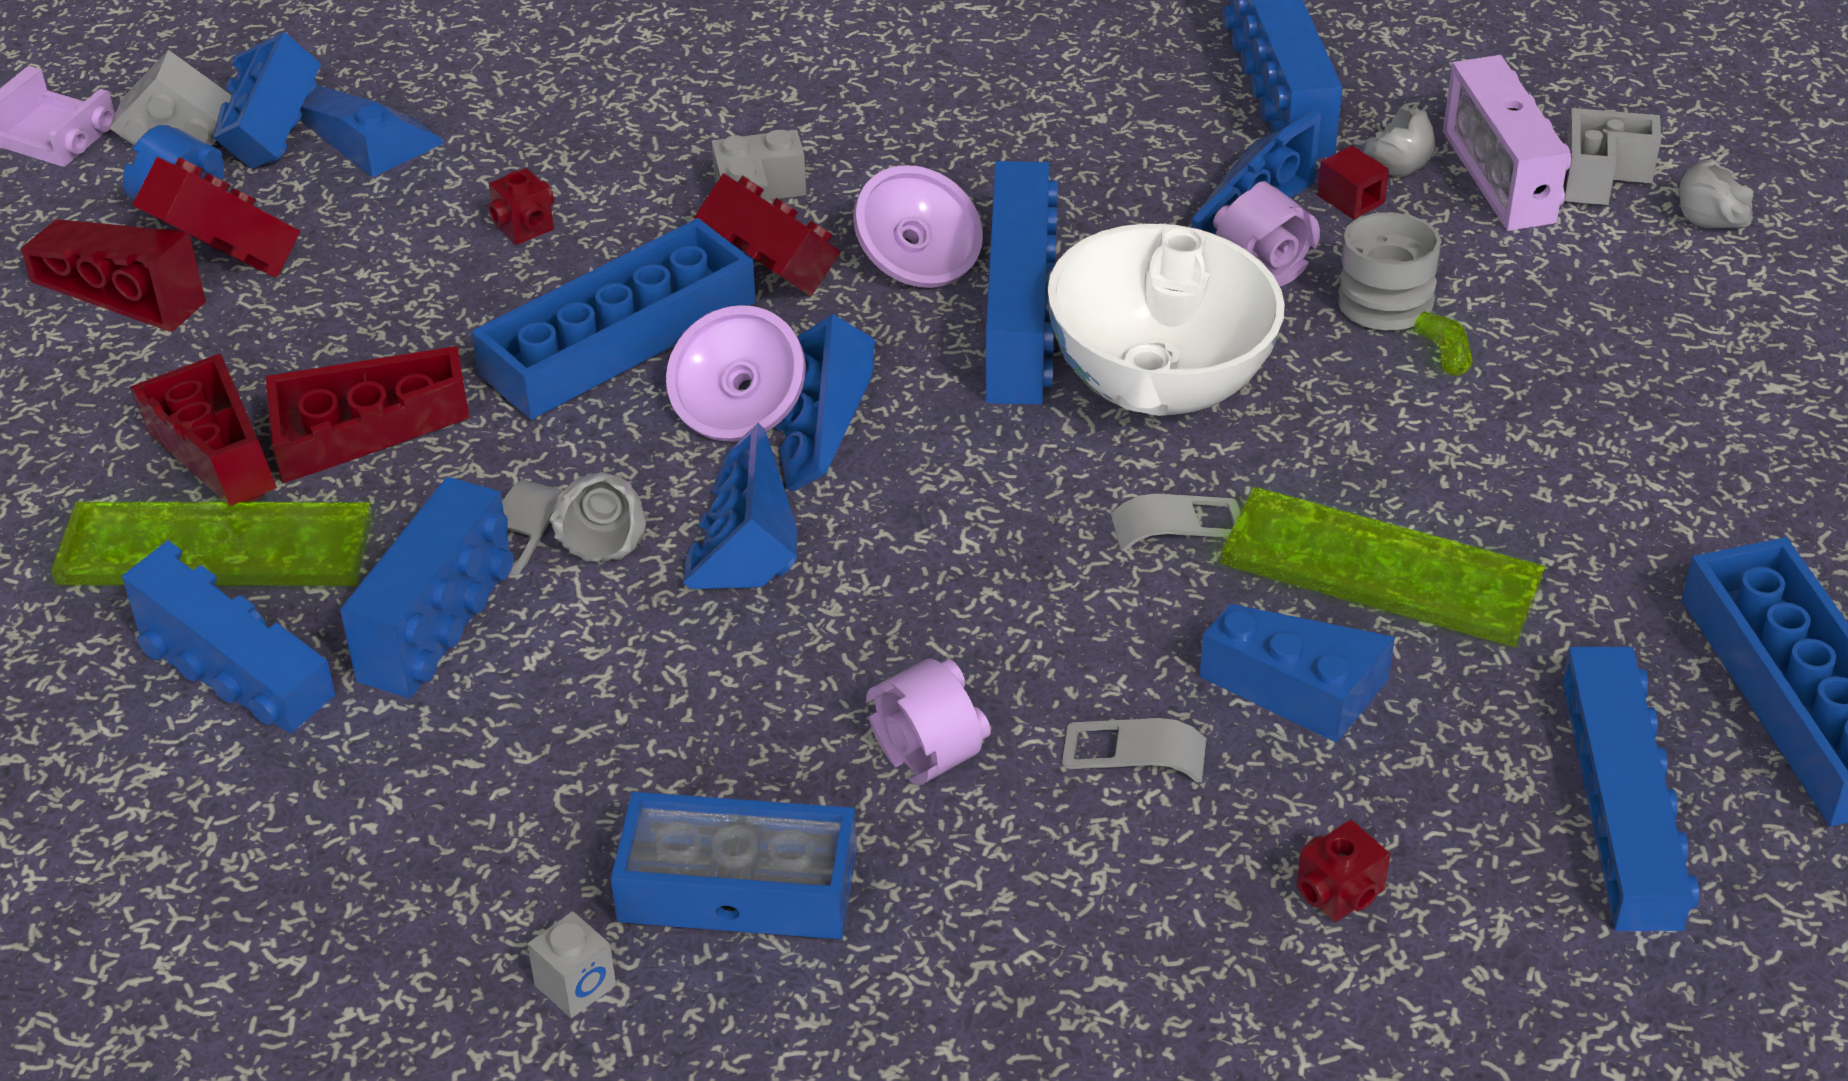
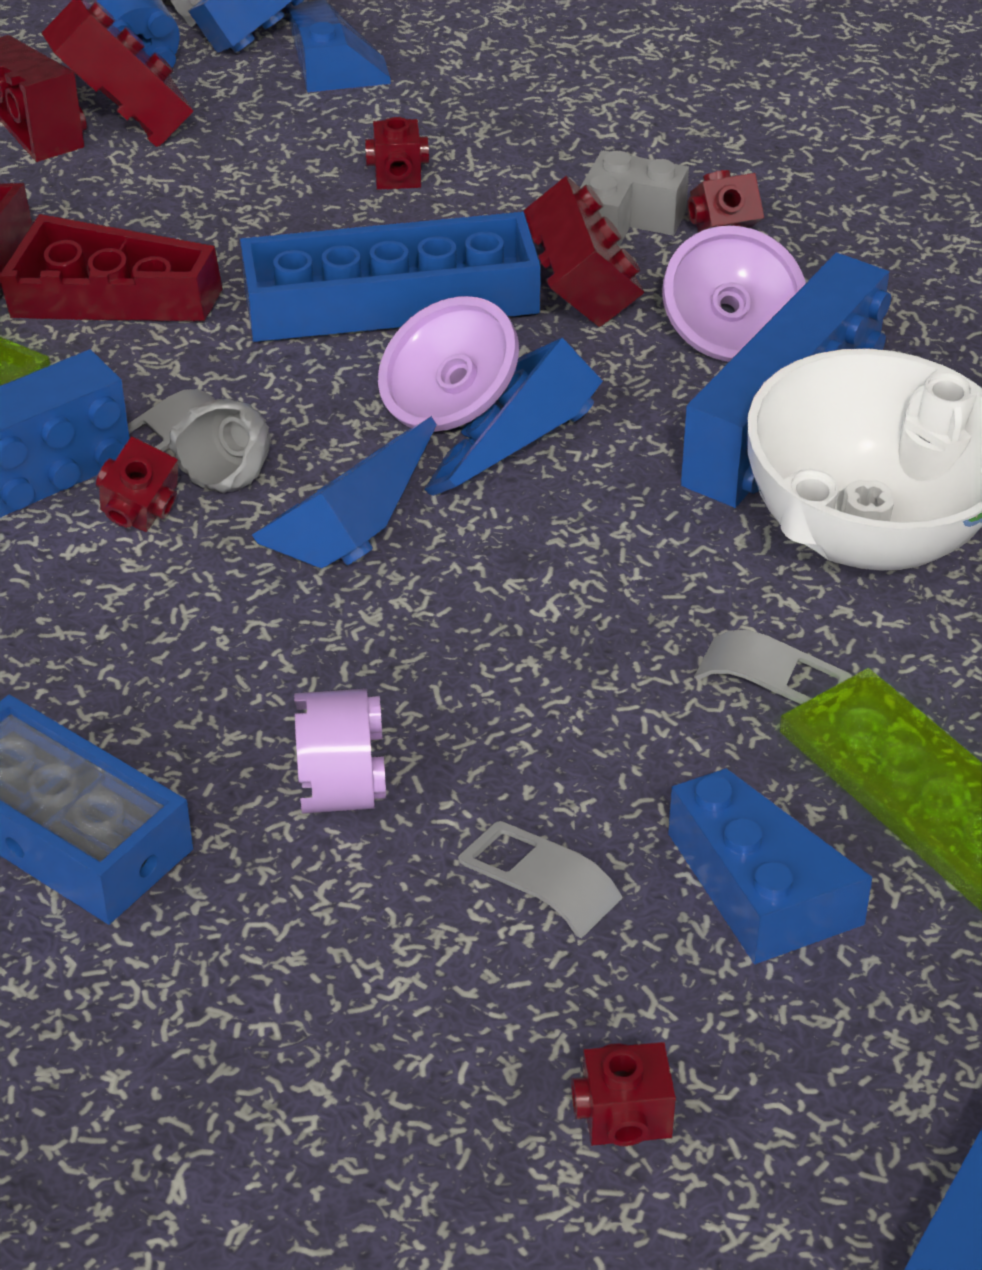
camera: 30 degrees right, 0 degrees up
none -> dark red brick [96,436,178,532]
none -> dark red brick [687,170,764,233]

